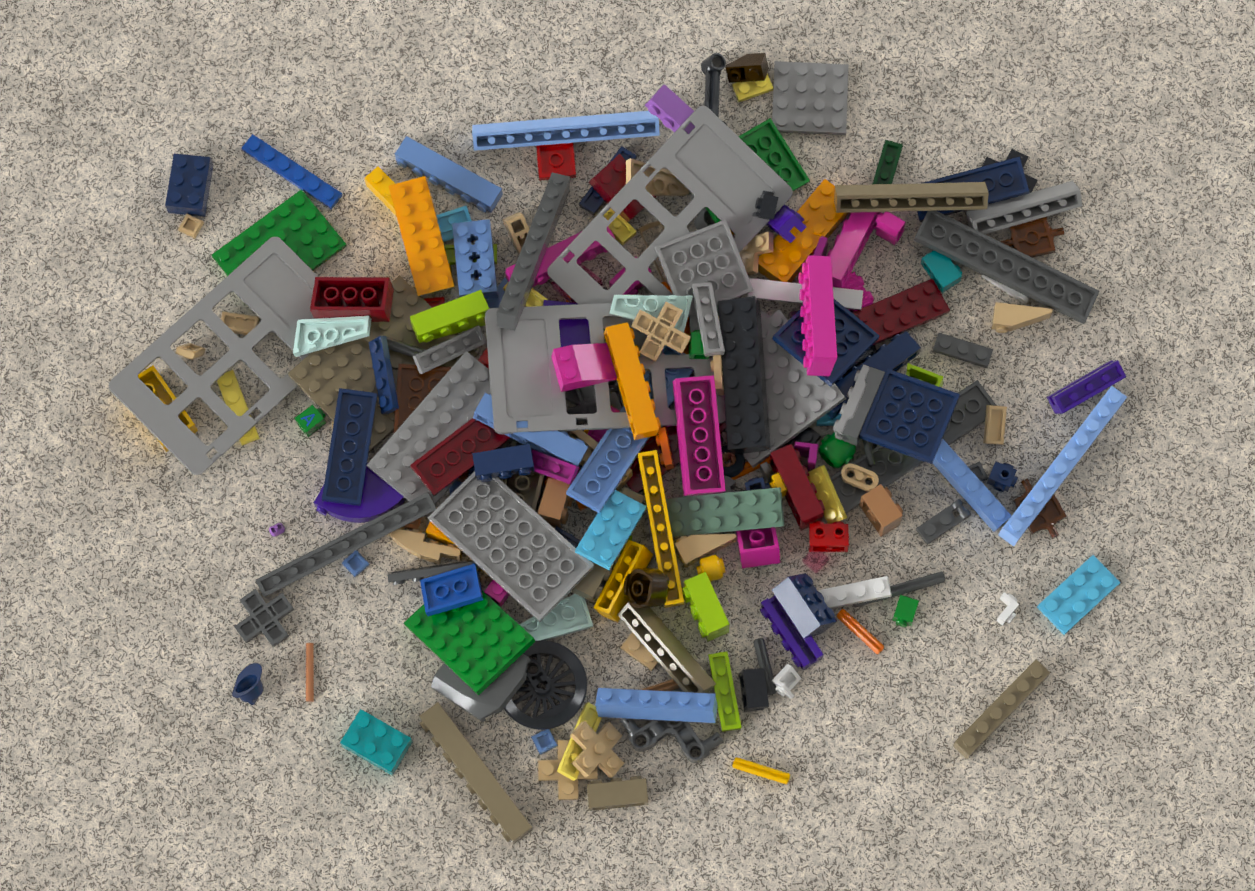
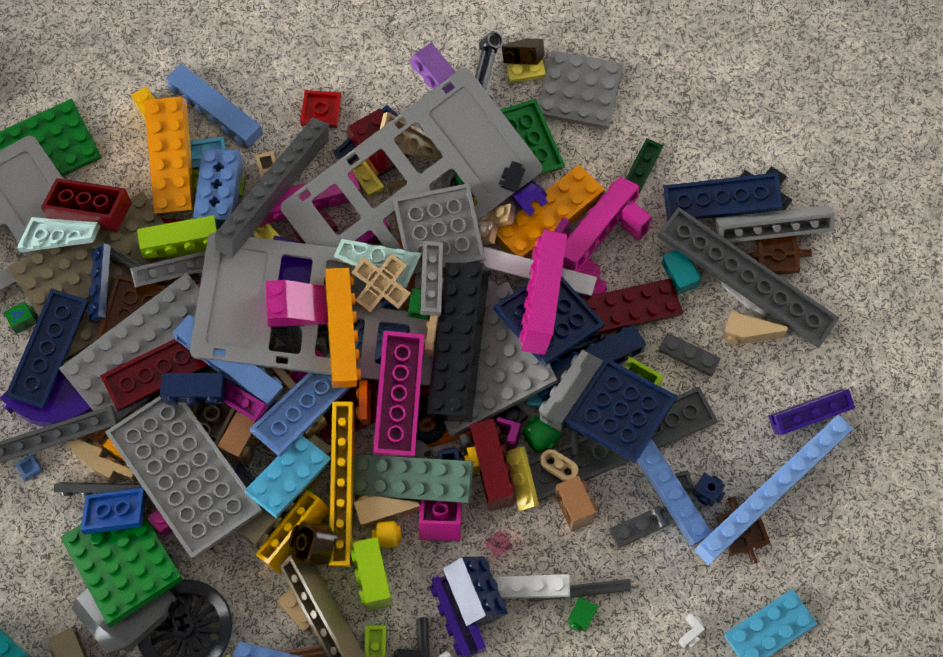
camera: 10 degrees right, 5 degrees down
blue plate [241,134,342,210] -> none
light blue brick [472,111,660,151] -> none
light aqua wing [519,594,593,641] -> none
red brick [809,521,849,552] -> none
dark tan brick [834,182,989,213] -> none
orange axle [836,609,884,654] -> none
tan tile [983,405,1007,445] -> none

